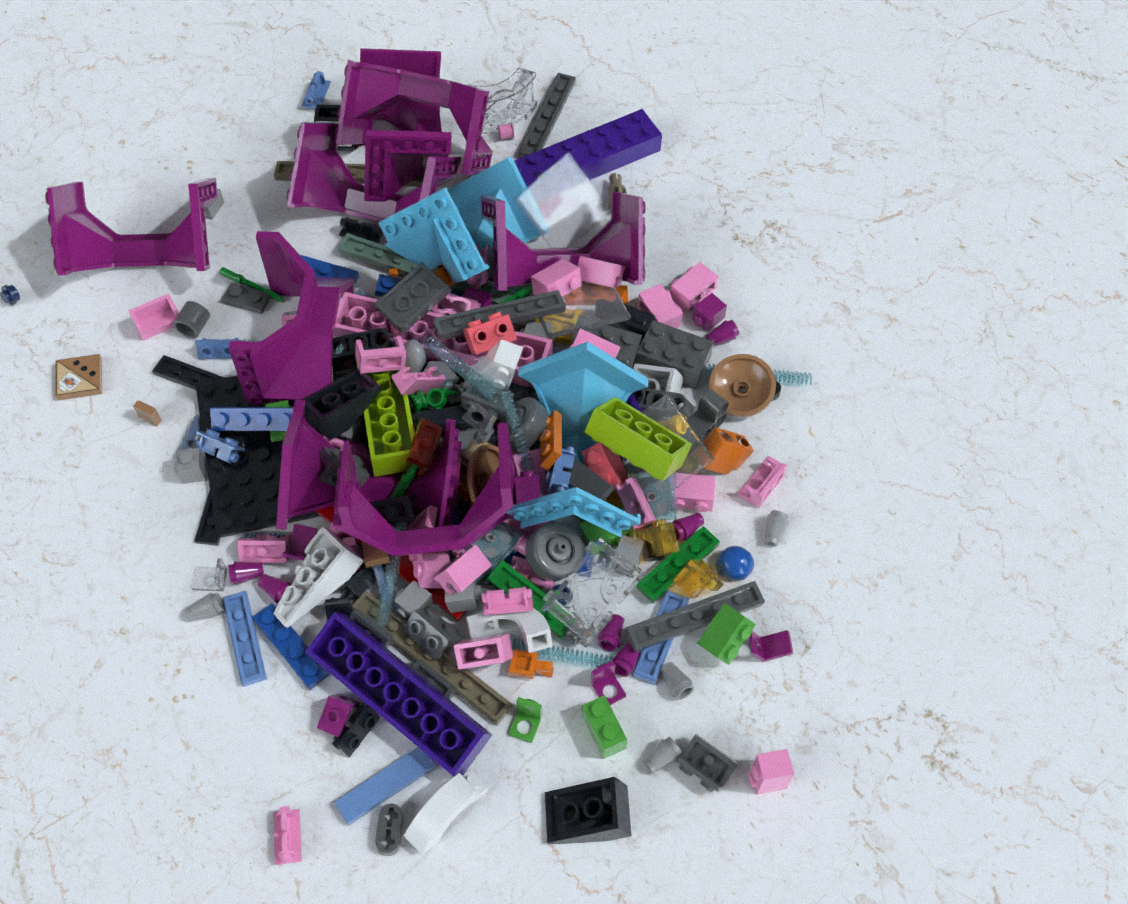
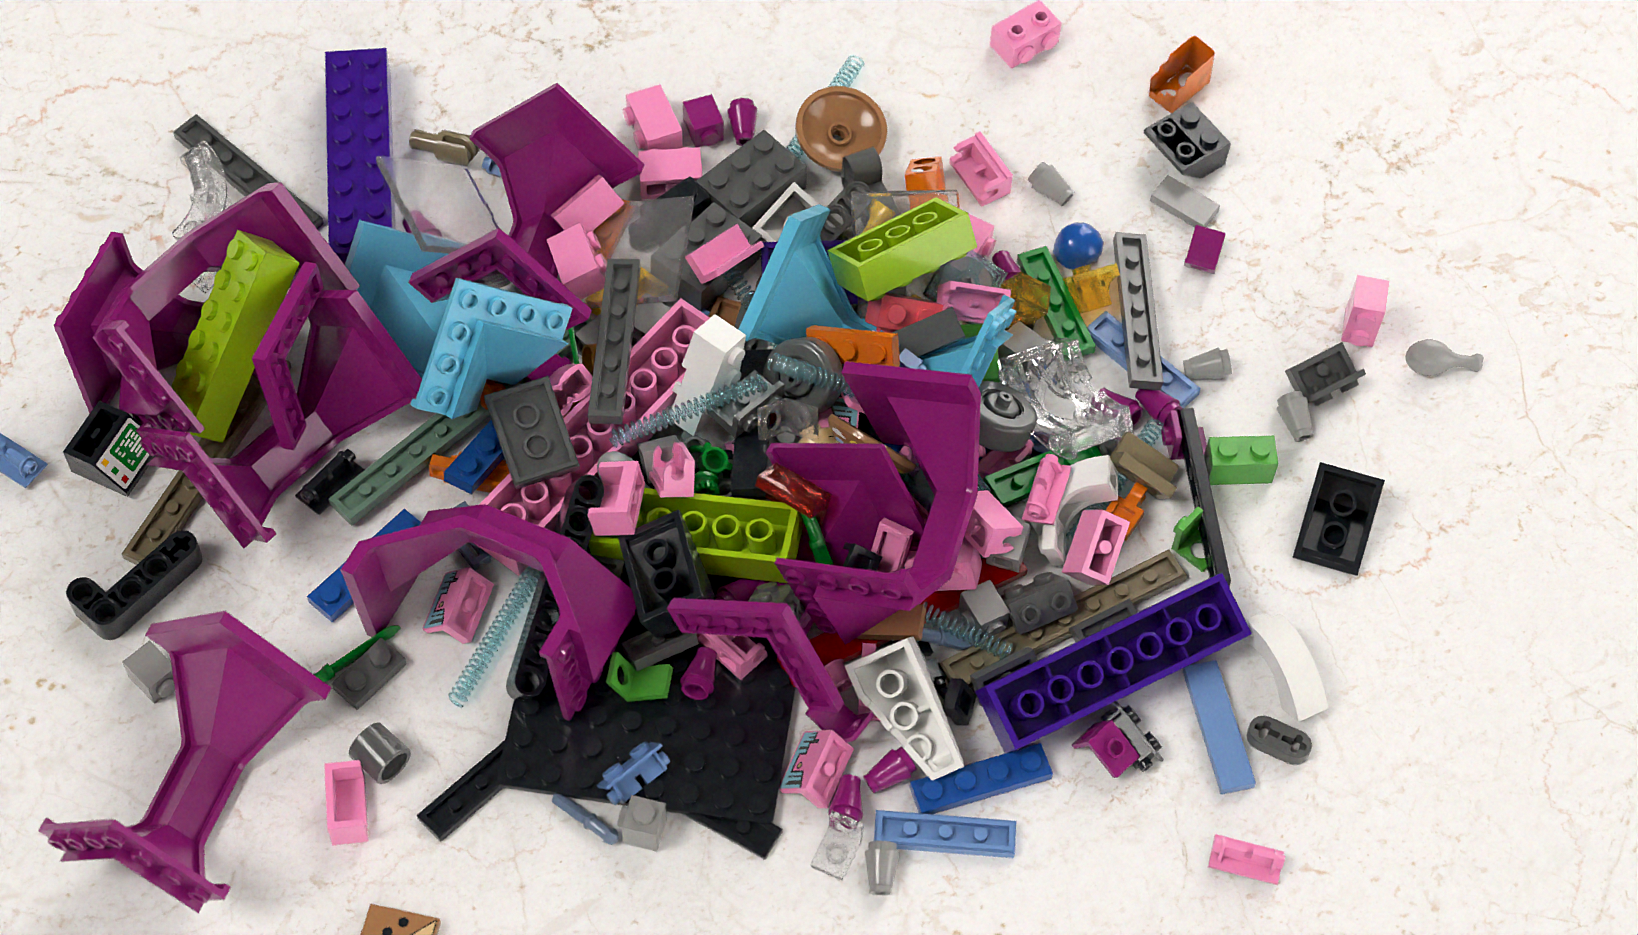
camera: 70 degrees left, 0 degrees up
medium nougat tile [133,400,161,426] -> none
medium blue hinge [195,338,242,359] -> none
plate [210,407,294,431] -> none
coral brick [463,311,517,355] -> none
bright green brick [697,603,756,665] -> none
none -> black beam [66,530,203,640]
none -> lime brick [171,230,299,443]
none -> bright pink brick [990,0,1061,69]
none -> dark tan panel [1110,432,1179,499]
none -> black slope [1144,102,1231,179]
none -> orange piece [1149,36,1215,114]
none -> light grey tile [1150,175,1220,227]
none -> black tile [1179,408,1231,586]
none -> light grey piece [1405,339,1484,376]

